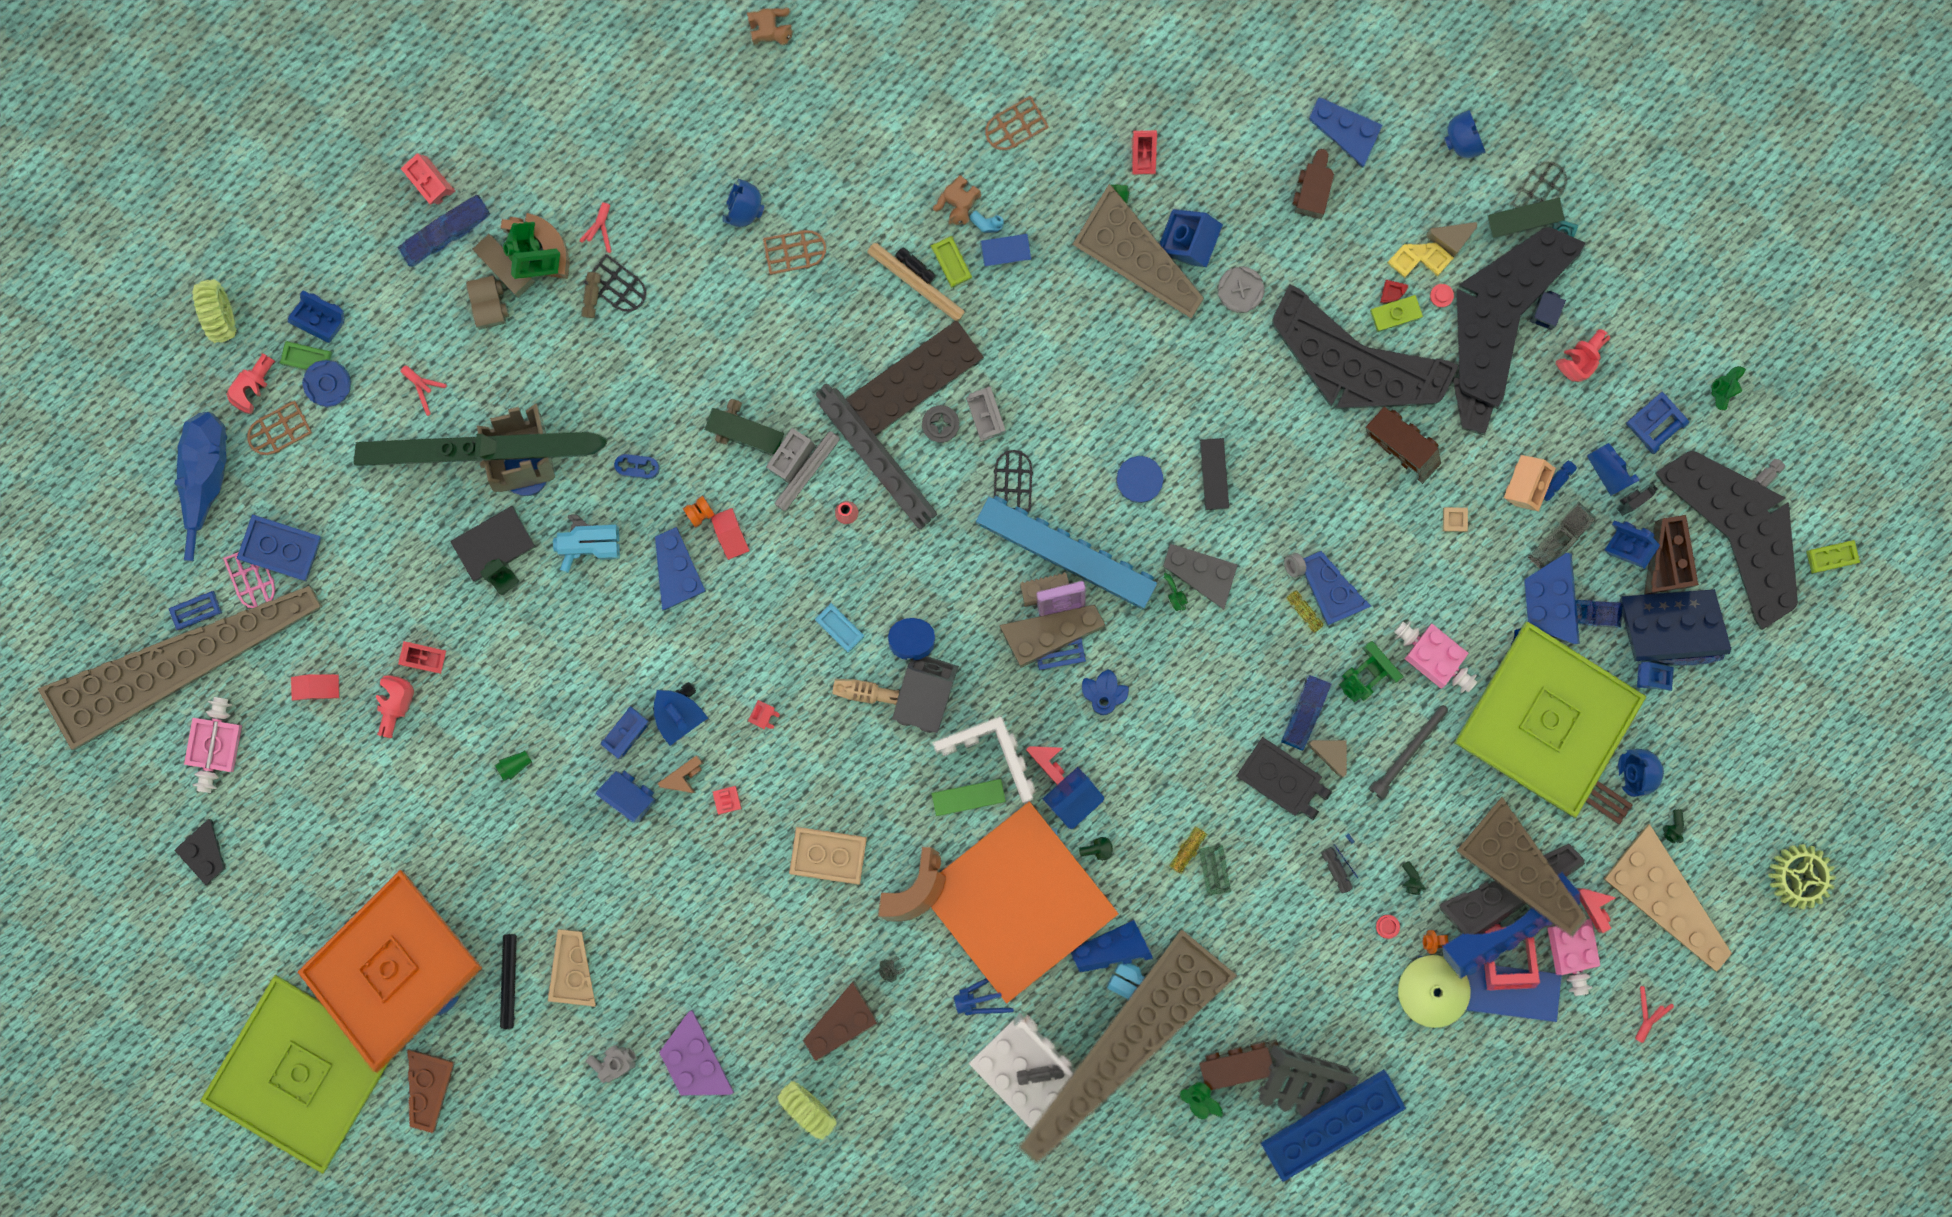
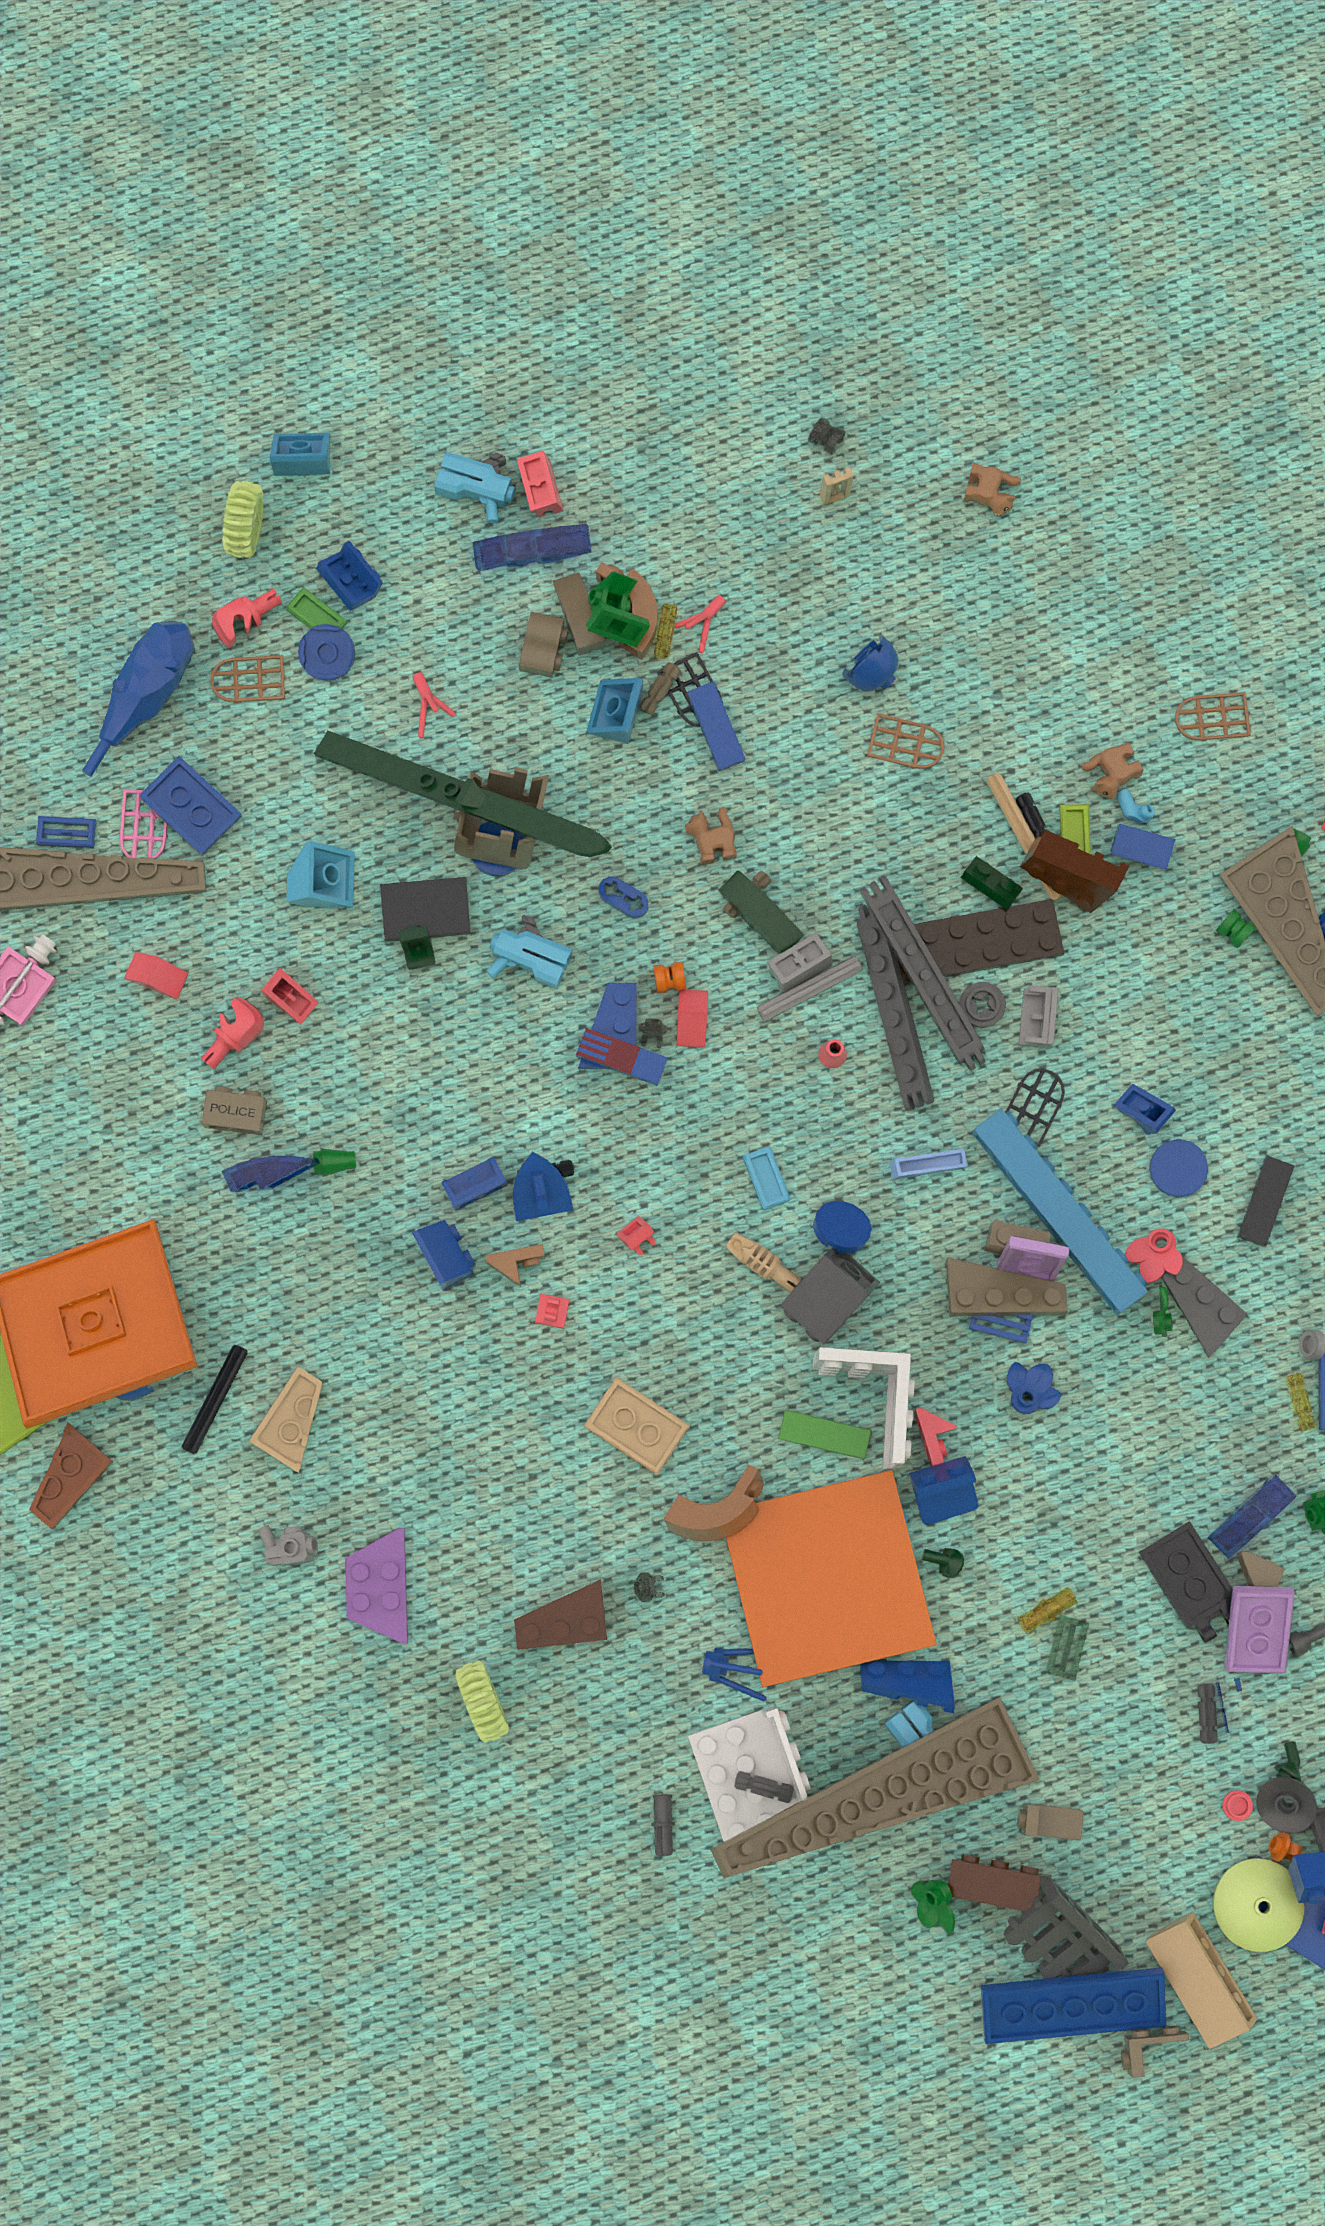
camera: 20 degrees right, 5 degrees down
none -> dark tan brick [201,1086,268,1135]
none -> clear blue slope [222,1156,320,1192]
none -> dark azure slope [270,433,330,476]
none -> medium azure slope [286,841,355,908]
none -> medium azure piece [434,451,516,523]
none -> tile [576,1028,668,1086]
none -> dark azure slope [586,678,643,744]
none -> clear smoke plate [639,1018,668,1048]
none -> dark grey axle [651,1794,675,1856]
none -> clear yellow axle [654,604,677,659]
none -> medium nougat animal [685,807,737,865]
none -> blue tile [687,681,746,771]
none -> clear smoke wheel [808,417,846,455]
none -> tan tile [820,466,854,505]
none -> dark grey hinge [859,875,985,1071]
none -> light blue piece [890,1149,967,1180]
none -> dark green plate [960,856,1023,910]
none -> dark tan bracket [1017,1803,1084,1840]
none -> reddish brown wedge [1020,830,1129,913]
none -> blue slope [1114,1083,1176,1135]
none -> dark tan bracket [1121,2026,1189,2078]
none -> coral plate [1125,1229,1183,1284]
none -> tan brick [1145,1911,1257,2049]
none -> green wheel [1216,909,1256,949]
none -> lavender tile [1224,1586,1295,1673]
none -> dark grey dish [1256,1777,1317,1833]

